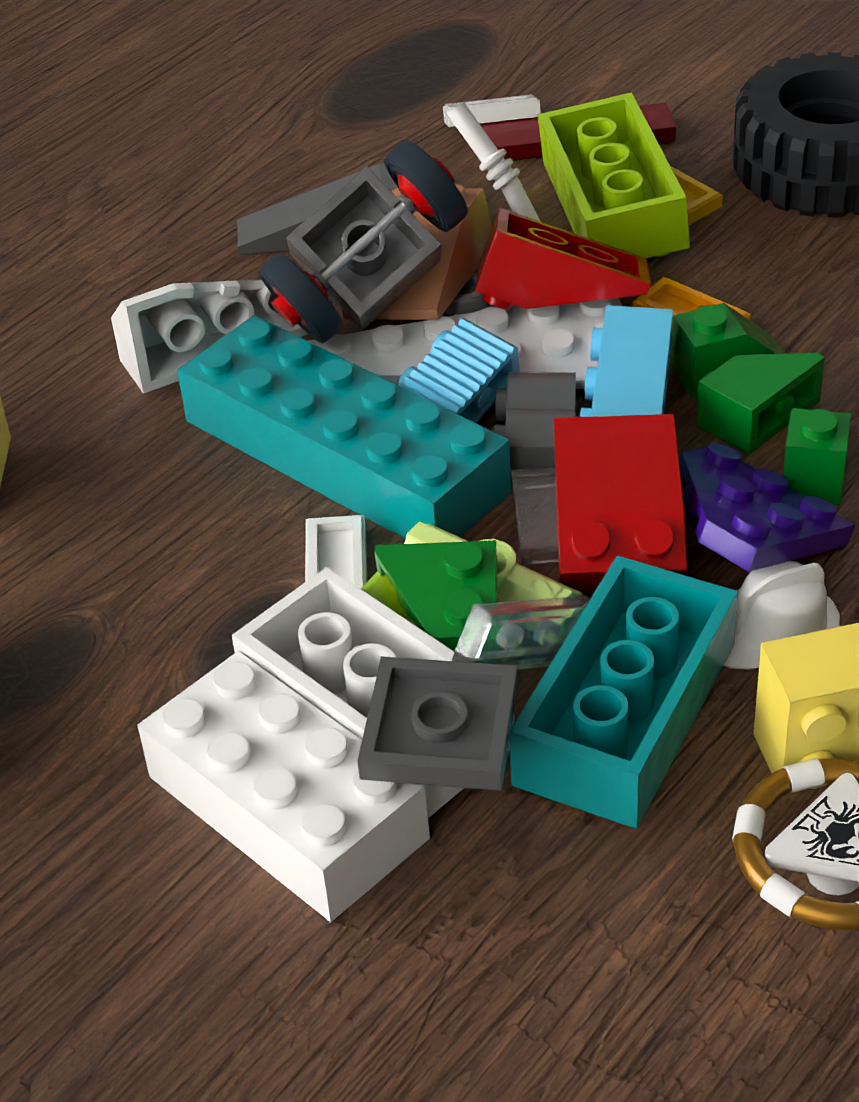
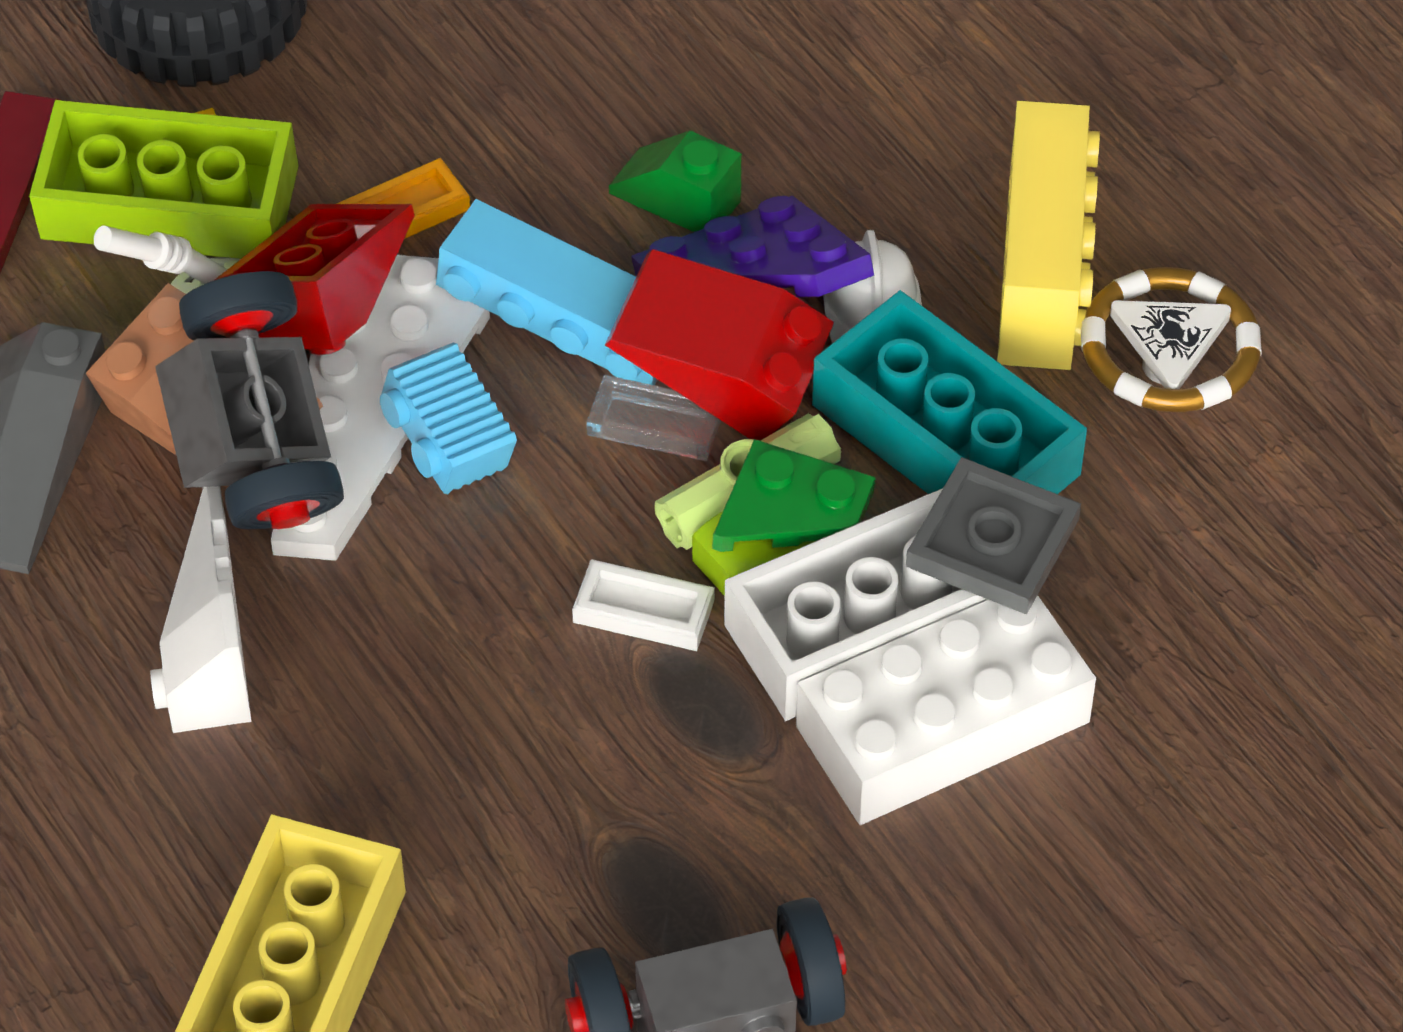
camera: 75 degrees left, 10 degrees up
teal brick [177,315,511,539] -> none
clear tile [452,596,590,670] -> none
dark grey brick [494,372,576,477] -> none
green slope [671,303,785,399] -> none
green slope [696,352,825,455] -> none

